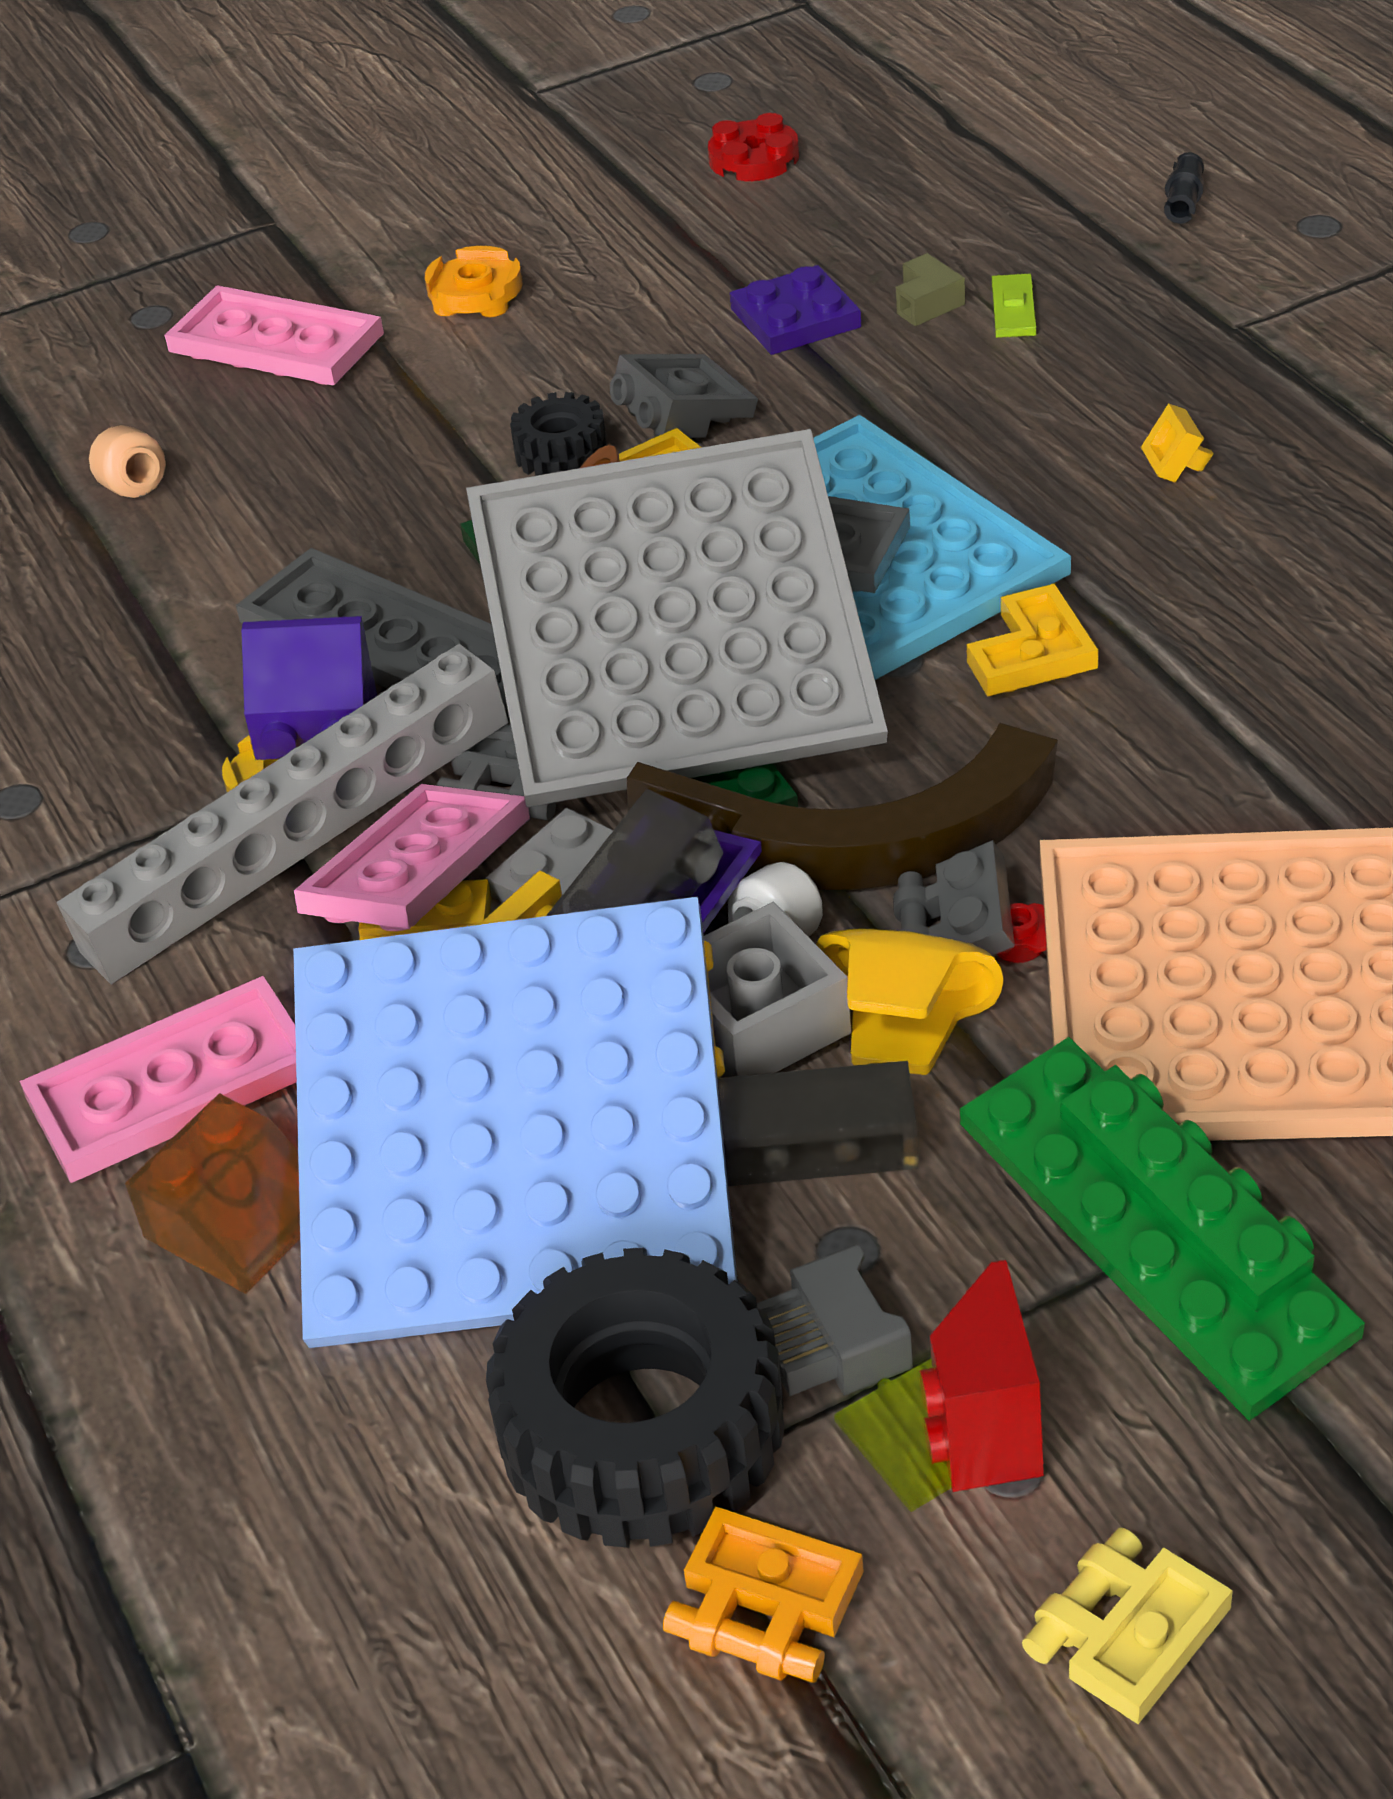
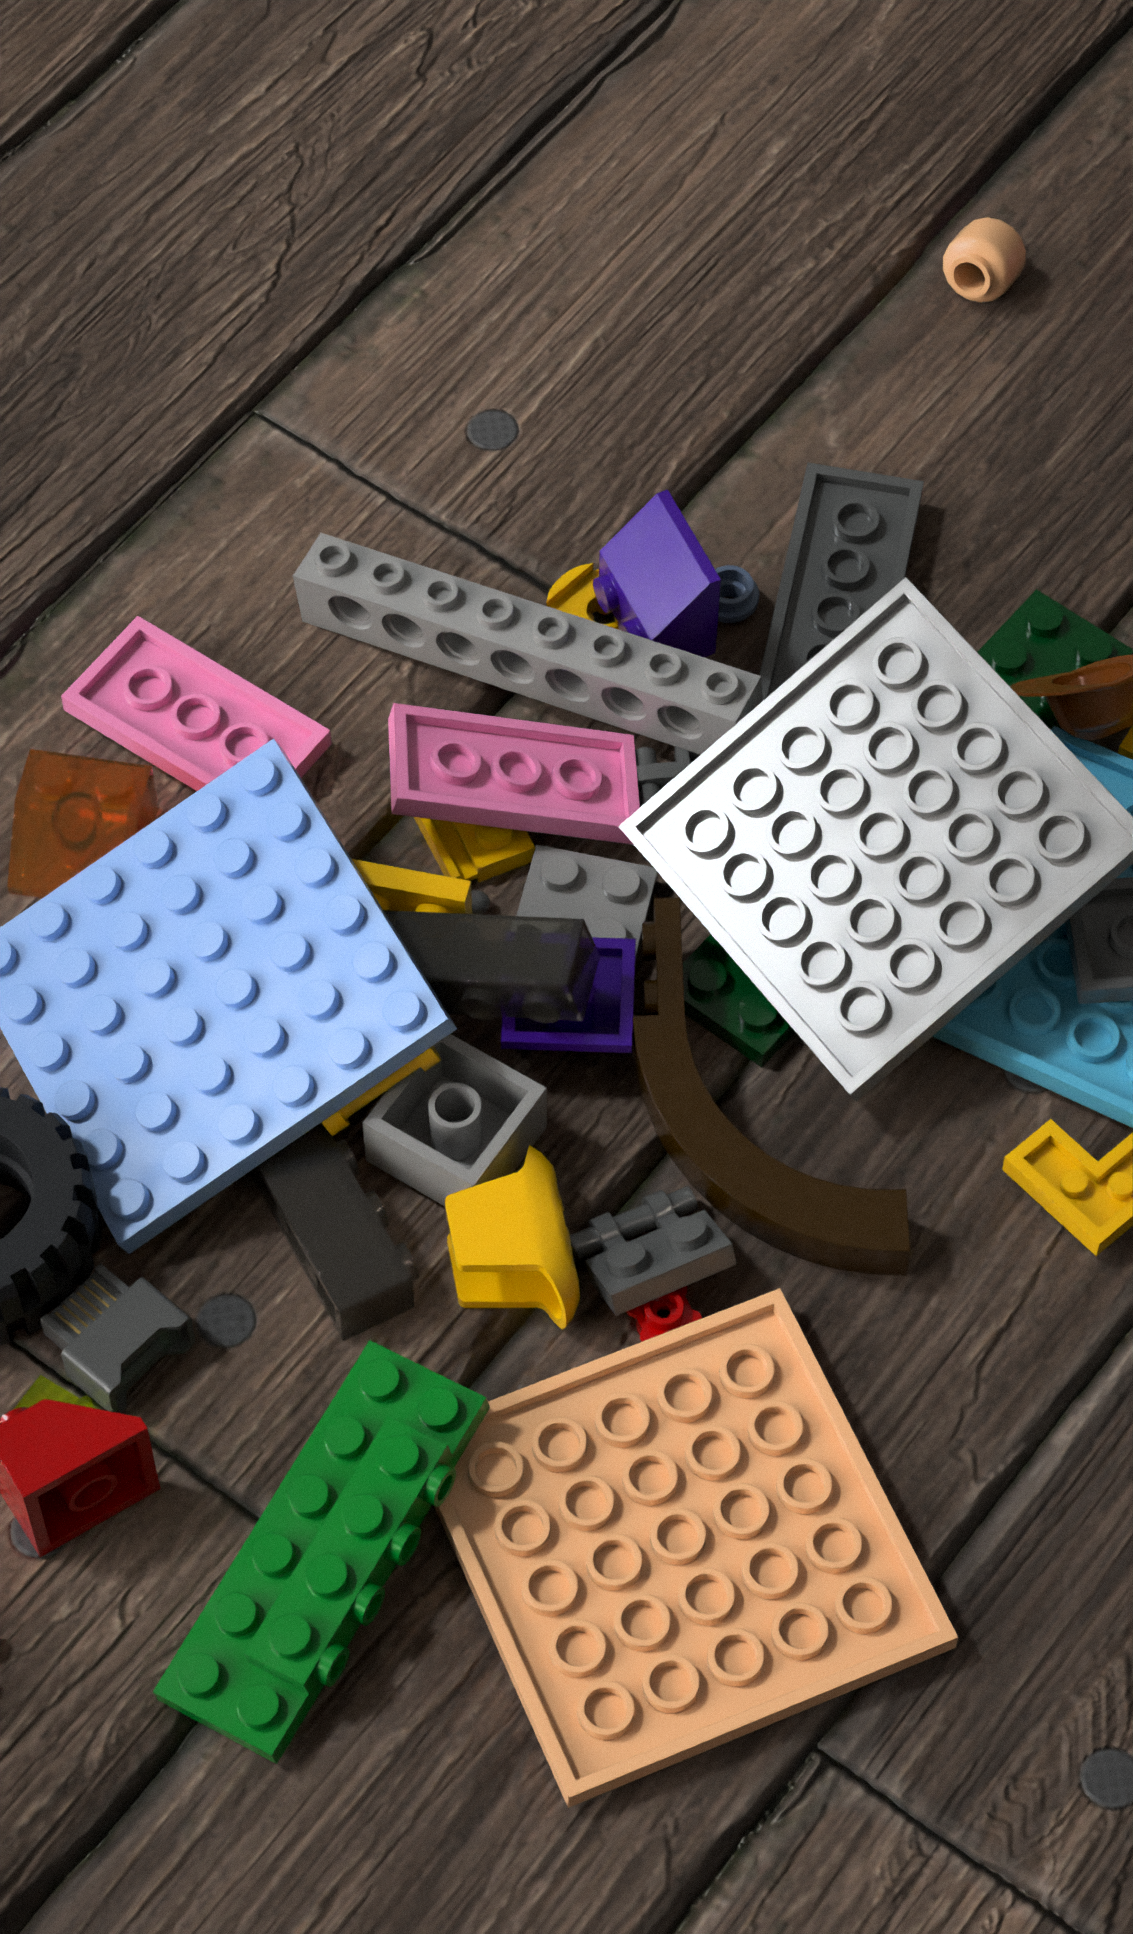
camera: 60 degrees right, 15 degrees up
white head [727,862,823,937] -> none

